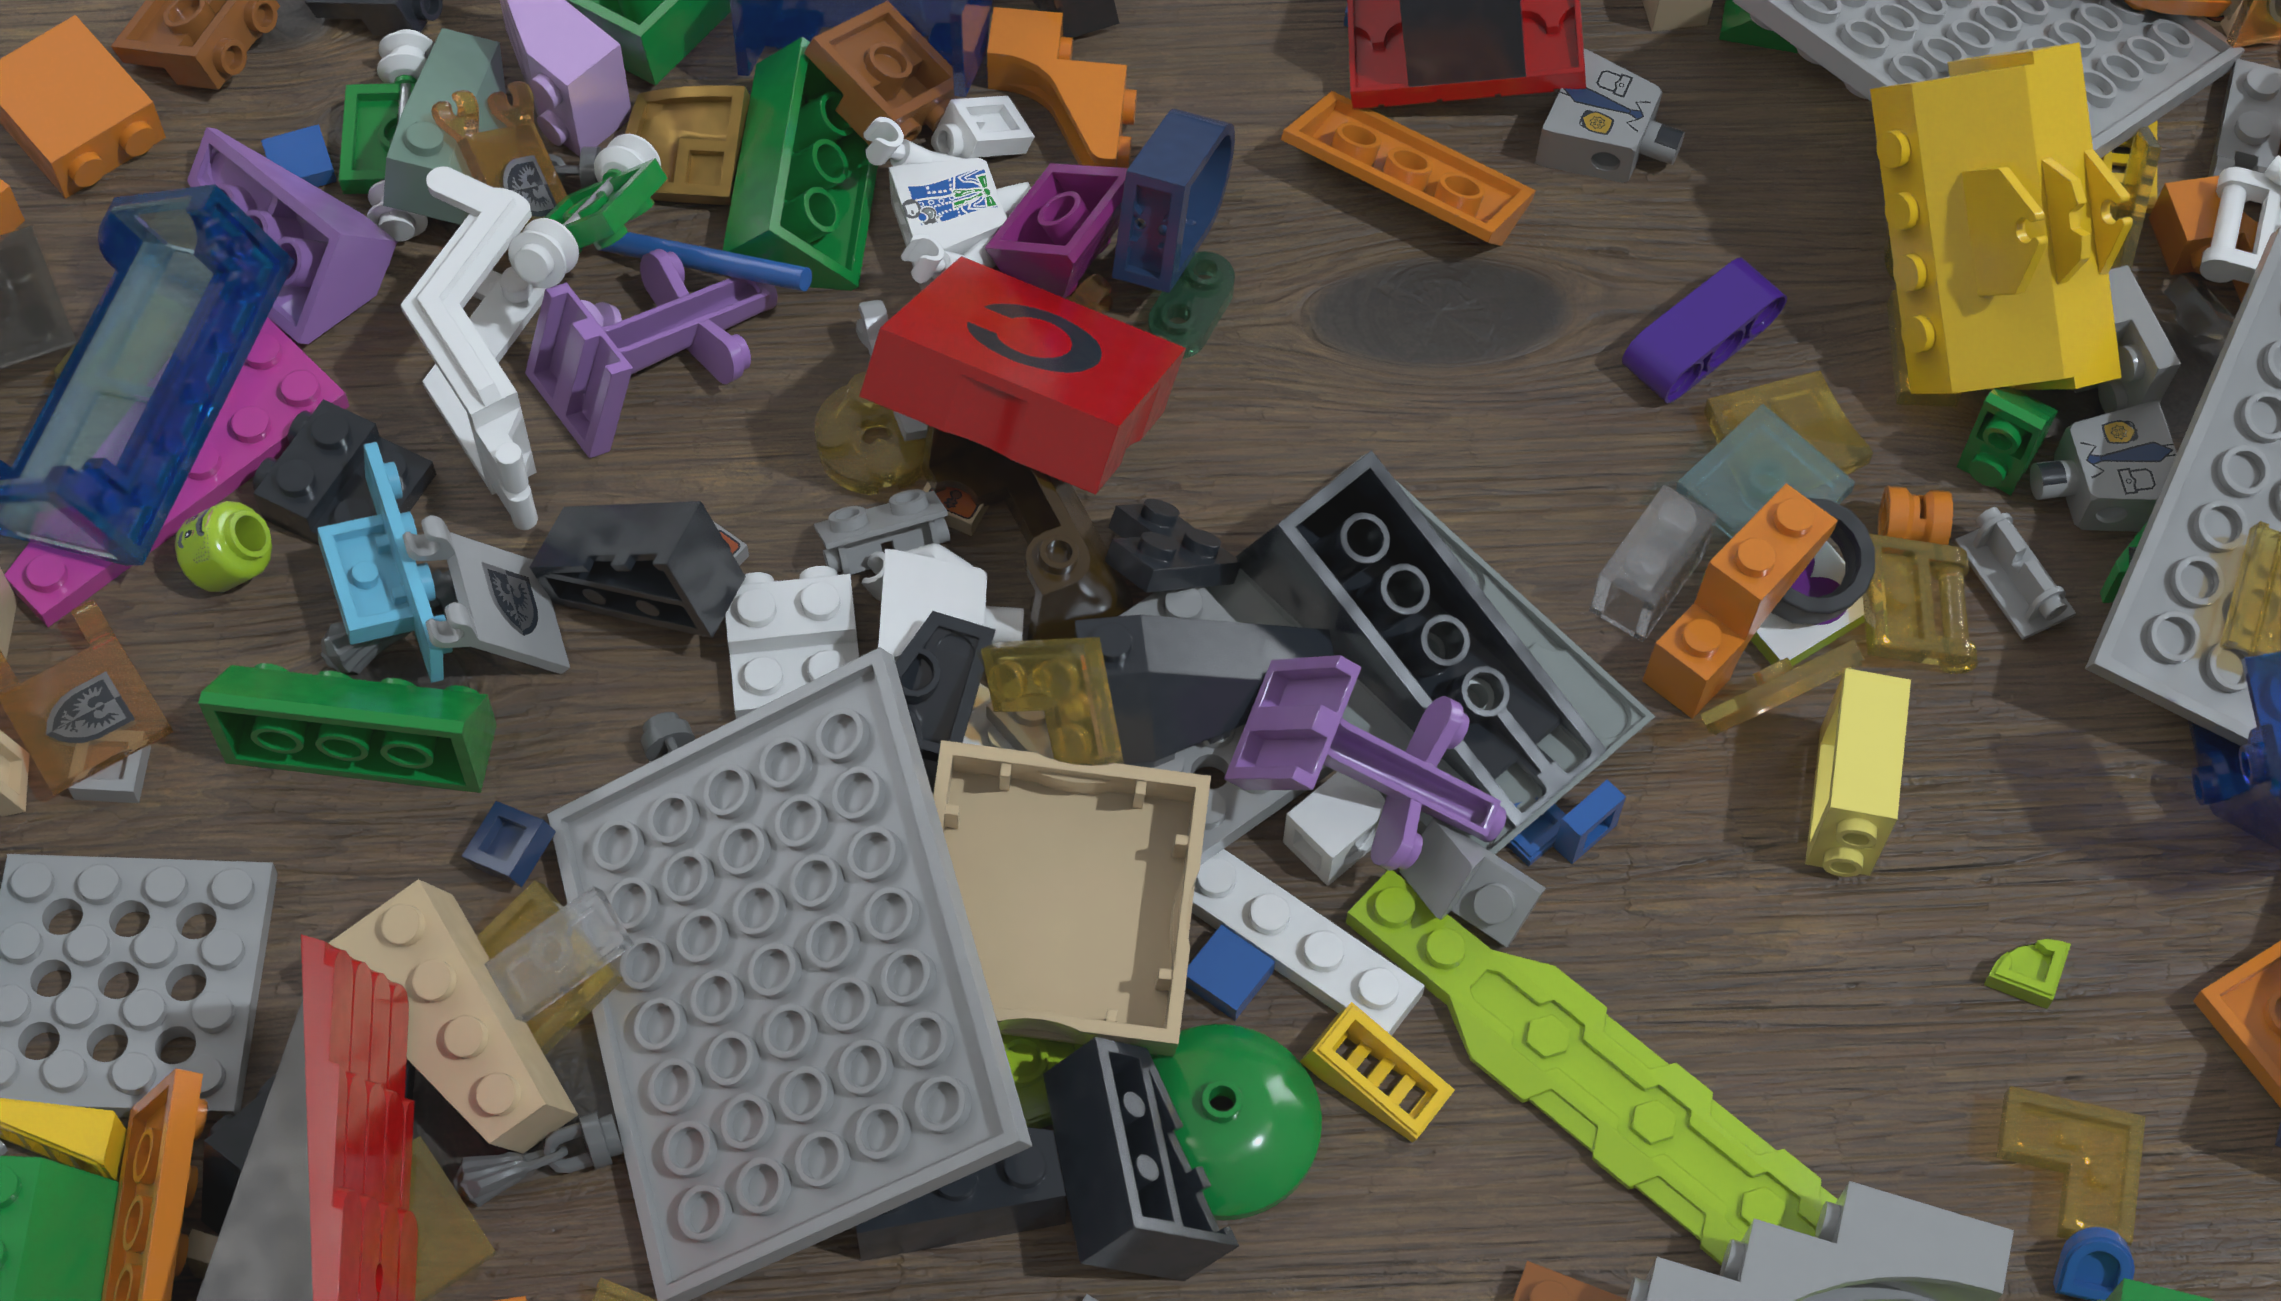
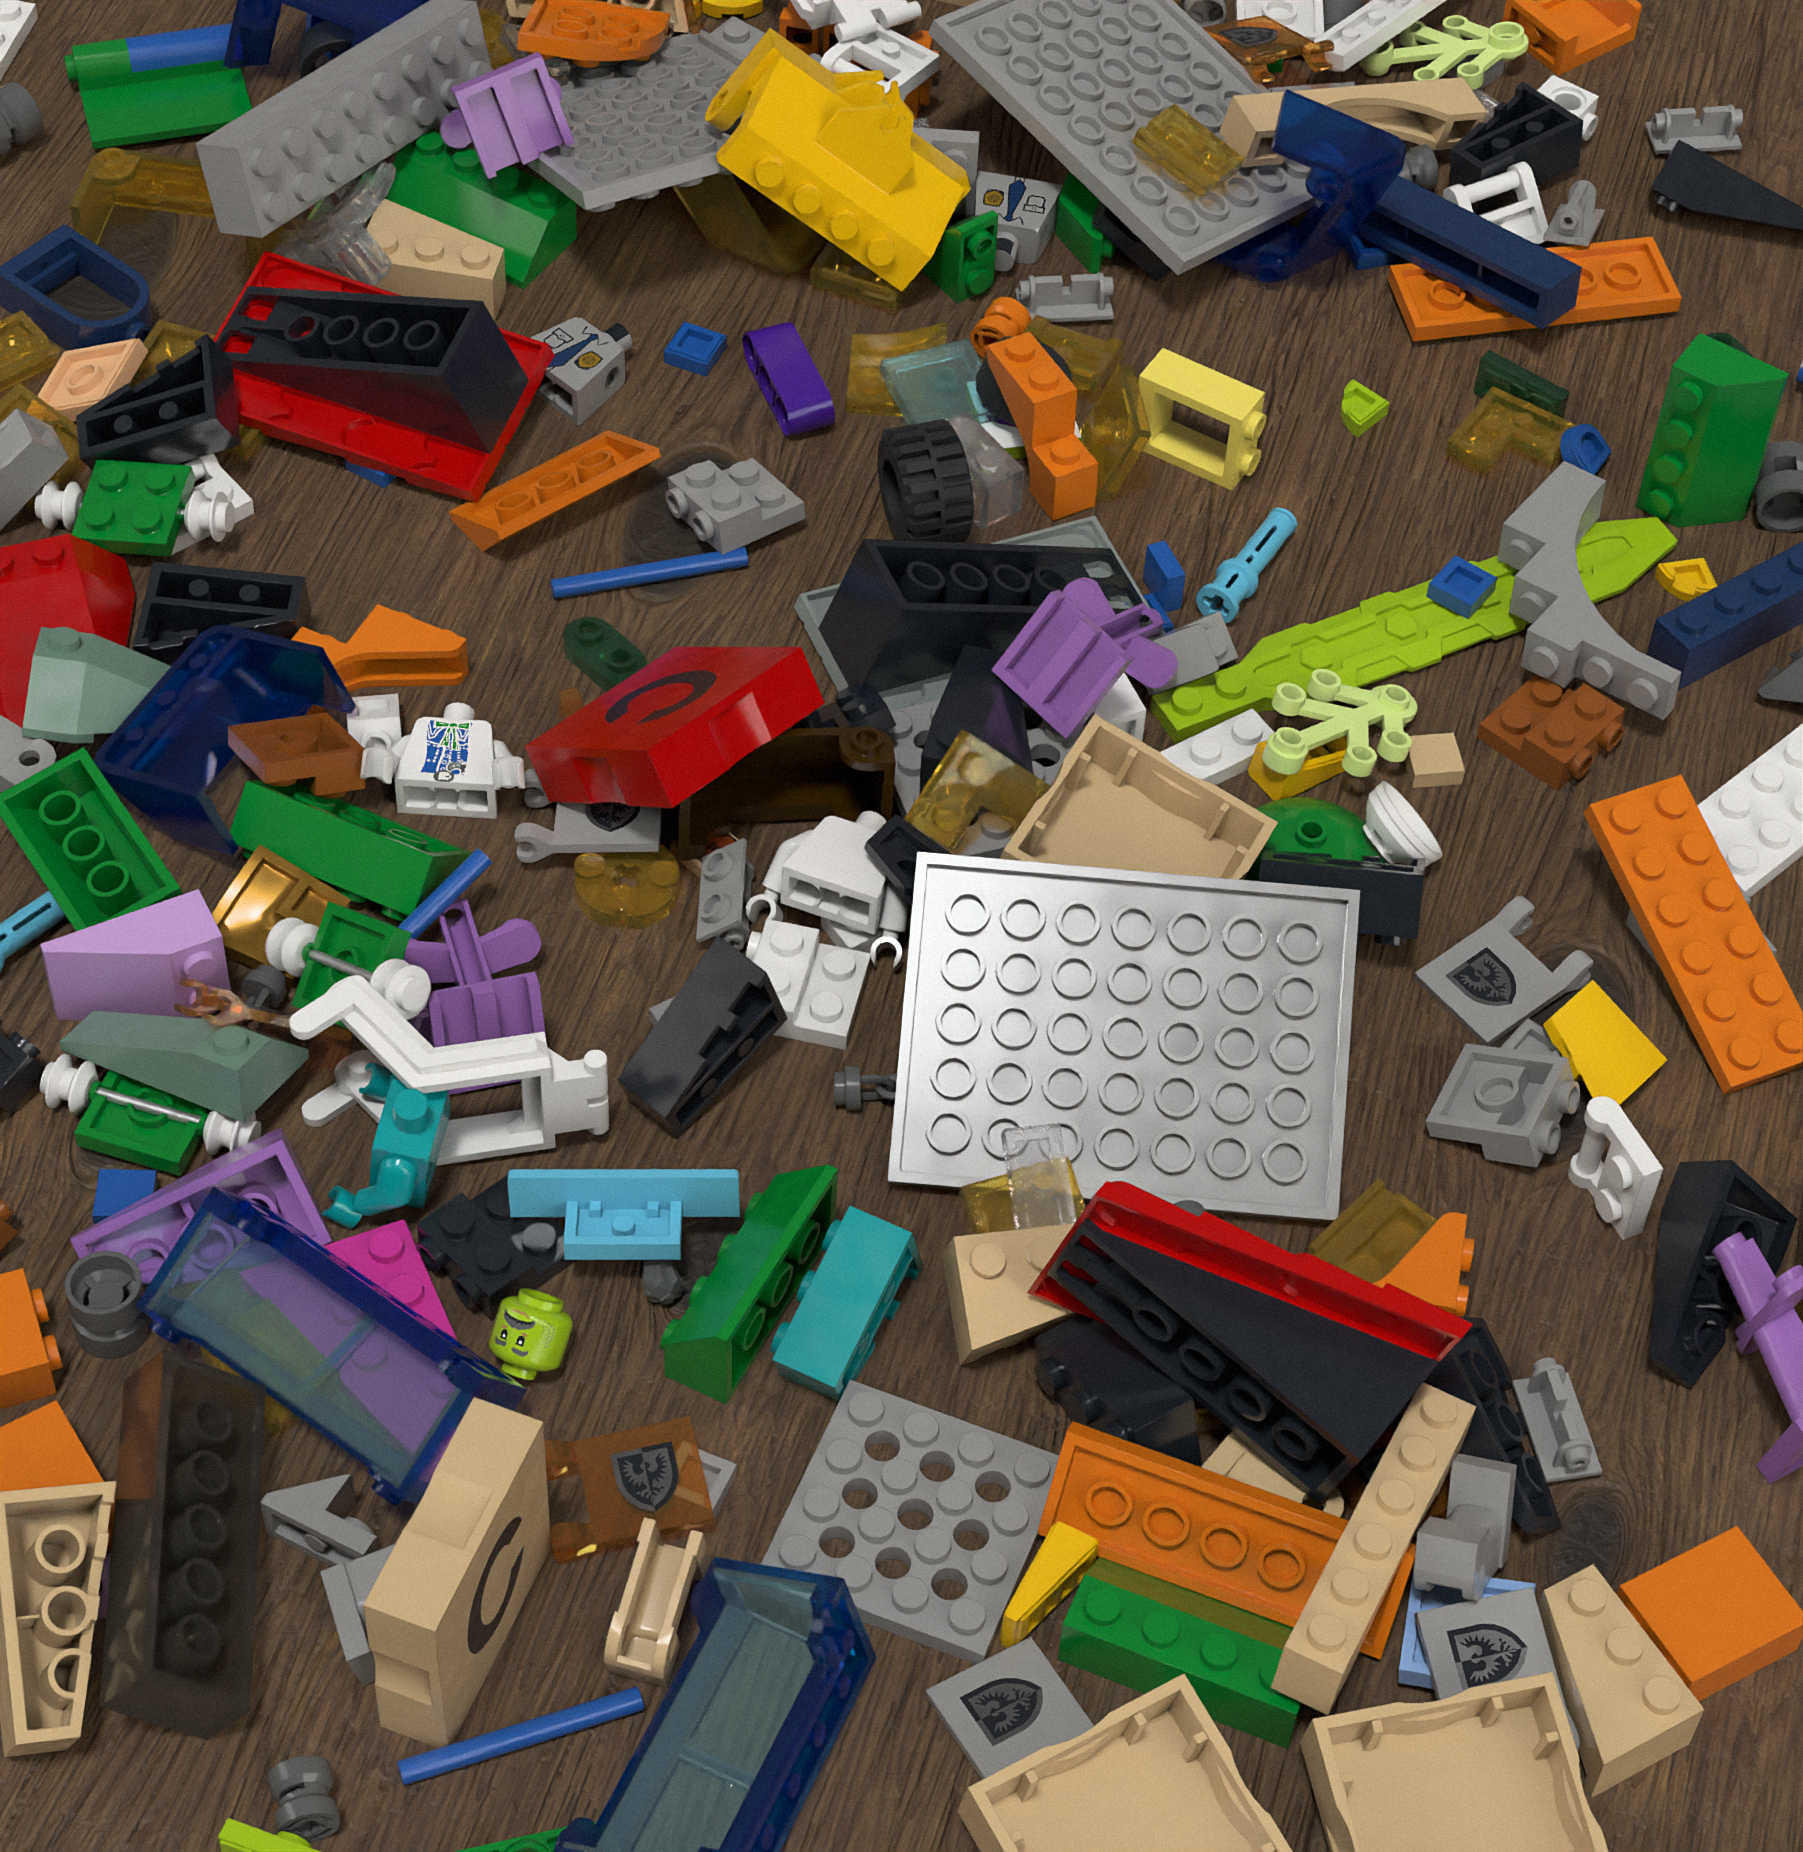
camera: 70 degrees left, 10 degrees down
light grey flag [402,515,570,674] -> none
dark blue plate [462,801,556,888] -> none
magenta slope [985,163,1128,298] -> none
dark blue window [1112,109,1235,293] -> none
none -> dark grey wheel [64,1251,151,1360]
none -> teal torso [322,1062,451,1229]
none -> blue bar [550,547,748,599]
none -> blue tile [664,321,727,377]
none -> light grey plate [665,458,806,555]
none -> teal wedge [770,1206,924,1402]
none -> black tyre [877,419,974,542]
none -> medium azure pin [1196,507,1297,624]
none -> yellowish green plant [1262,669,1418,777]
none -> white piece [1363,781,1442,867]
none -> tan tile [1404,733,1465,788]
none -> blue tile [1426,555,1497,619]
none -> clear green plate [1473,350,1570,435]

